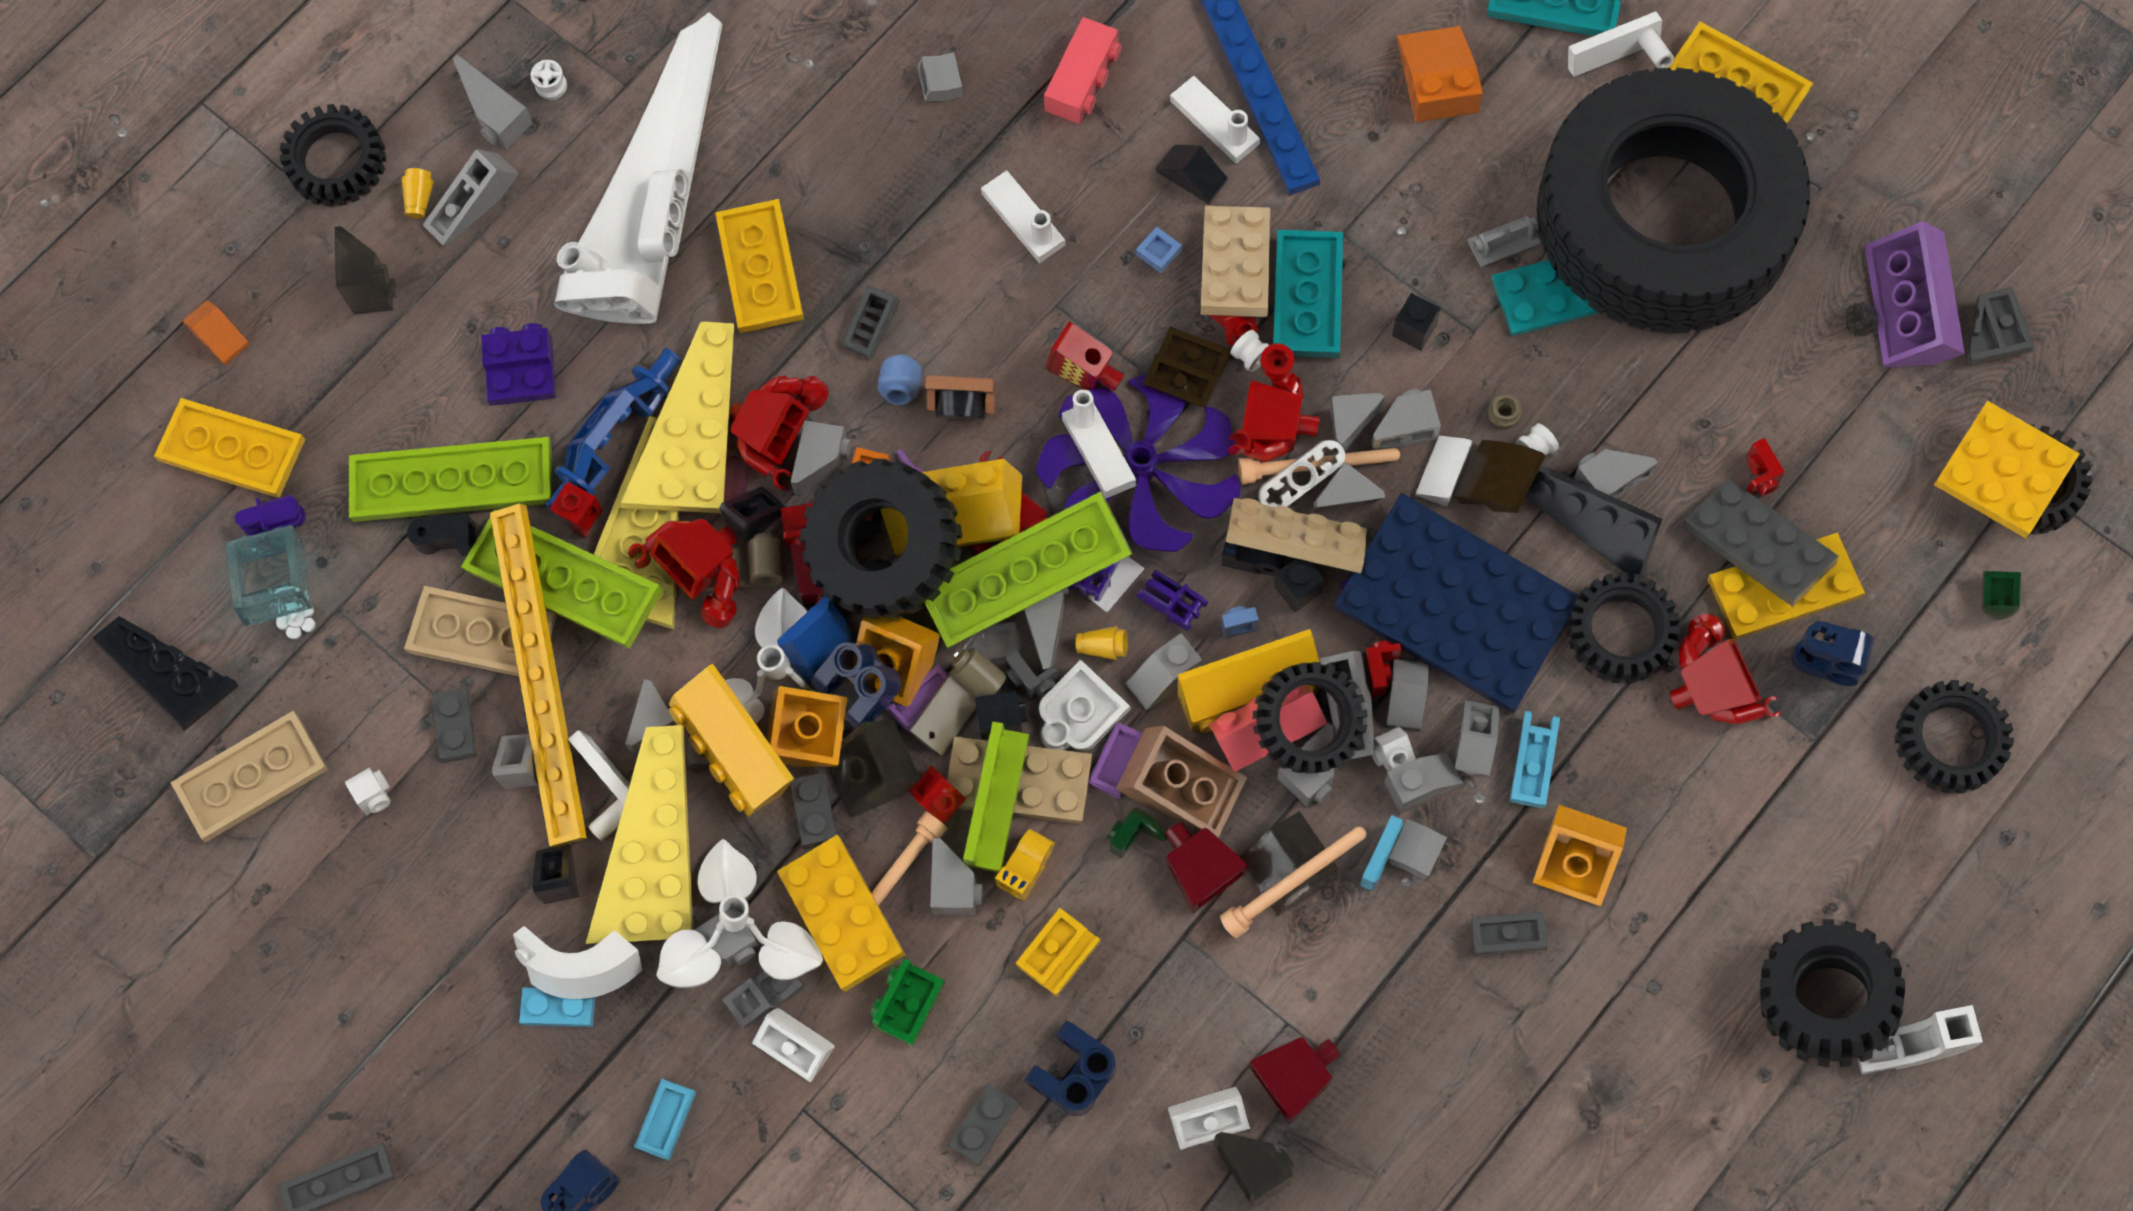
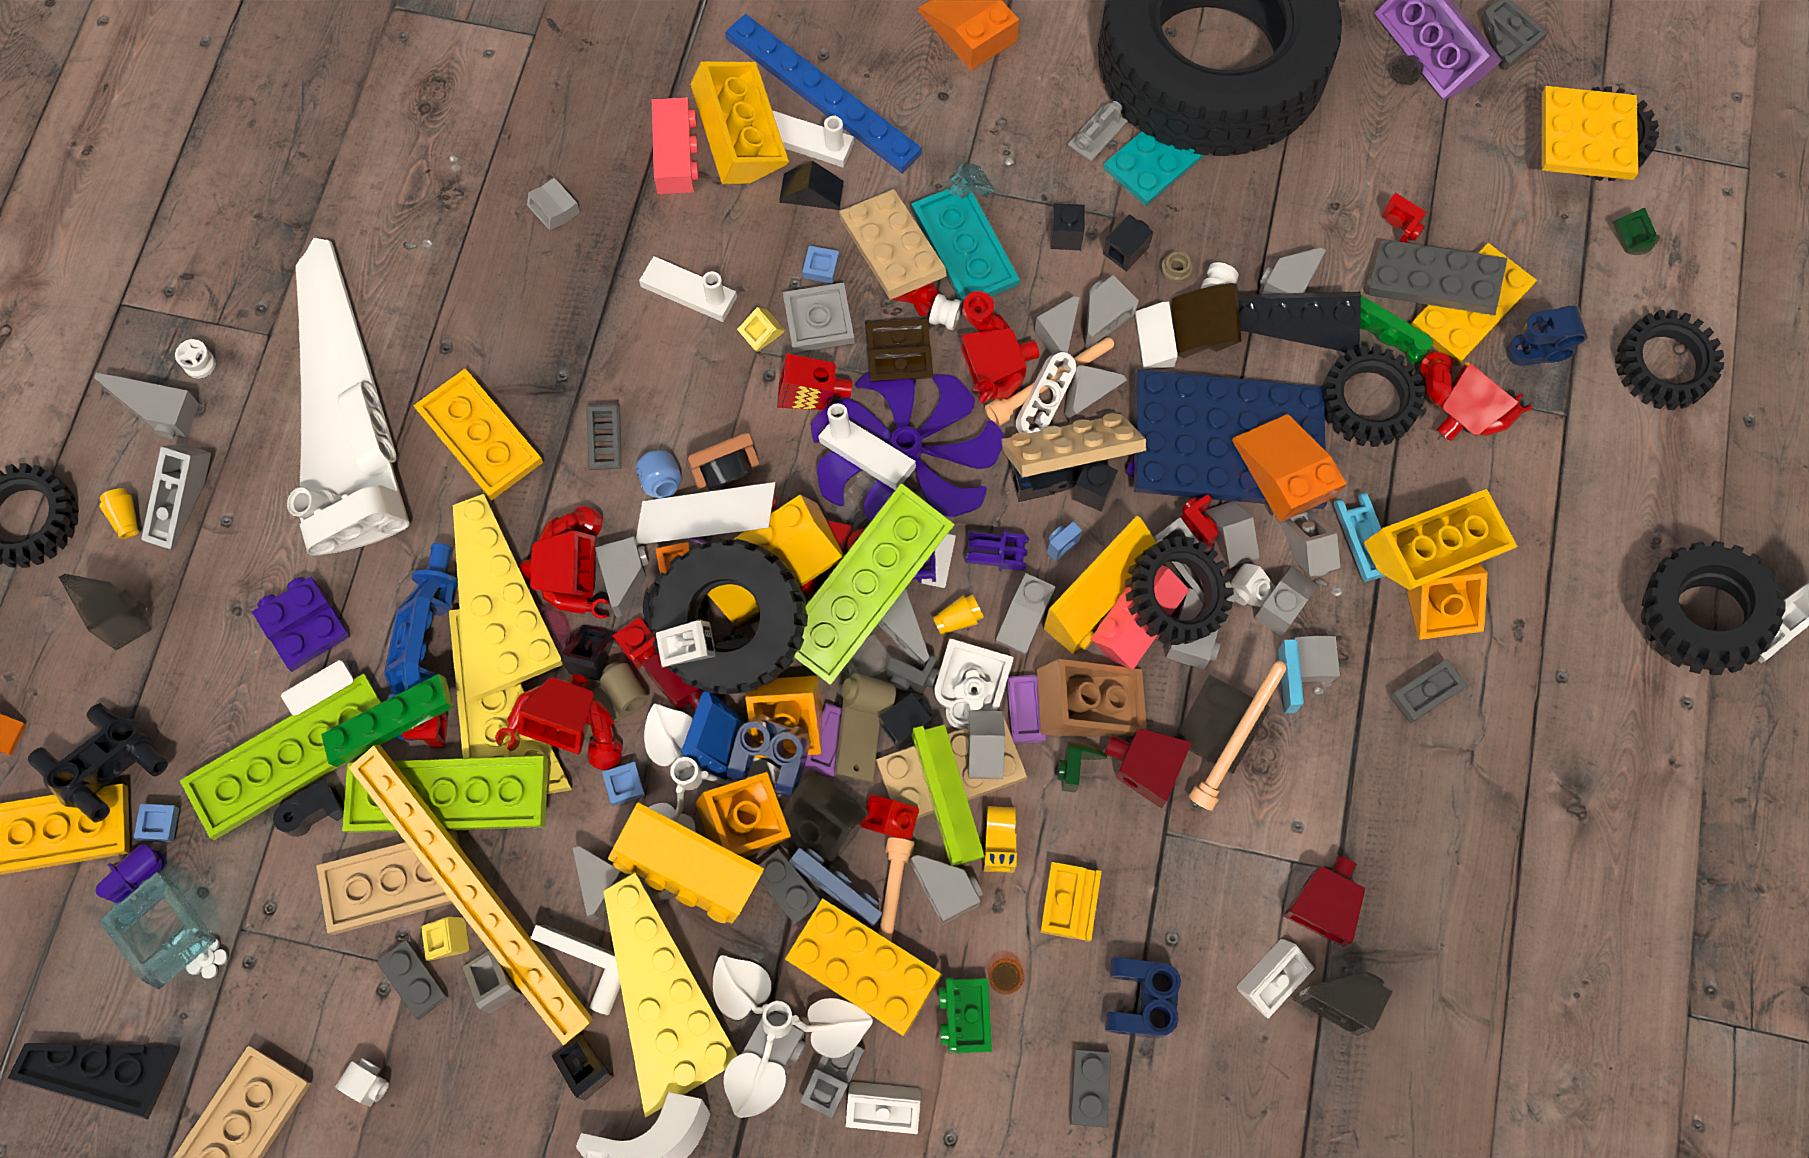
camera: 35 degrees left, 0 degrees up
none -> black piece [28,703,168,823]
none -> medium blue plate [134,804,179,842]
none -> white slope [281,660,354,716]
none -> green plate [321,674,454,767]
none -> light yellow slope [421,917,469,961]
none -> medium blue plate [602,762,645,807]
none -> white sticker [635,482,775,545]
none -> white slope [656,620,716,667]
none -> yellow slope [690,61,789,184]
none -> light yellow slope [737,307,785,352]
none -> light grey plate [783,283,855,353]
none -> sand blue plate [788,848,883,927]
none -> clear light blue slope [949,163,995,199]
none -> white plate [954,670,995,710]
none -> light grey slope [969,710,1005,779]
none -> clear orange tile [988,958,1024,995]
none -> black brick [1103,214,1153,272]
none -> orange slope [1232,414,1347,523]
none -> green plate [1360,295,1433,364]
none -> yellow slope [1364,489,1518,590]

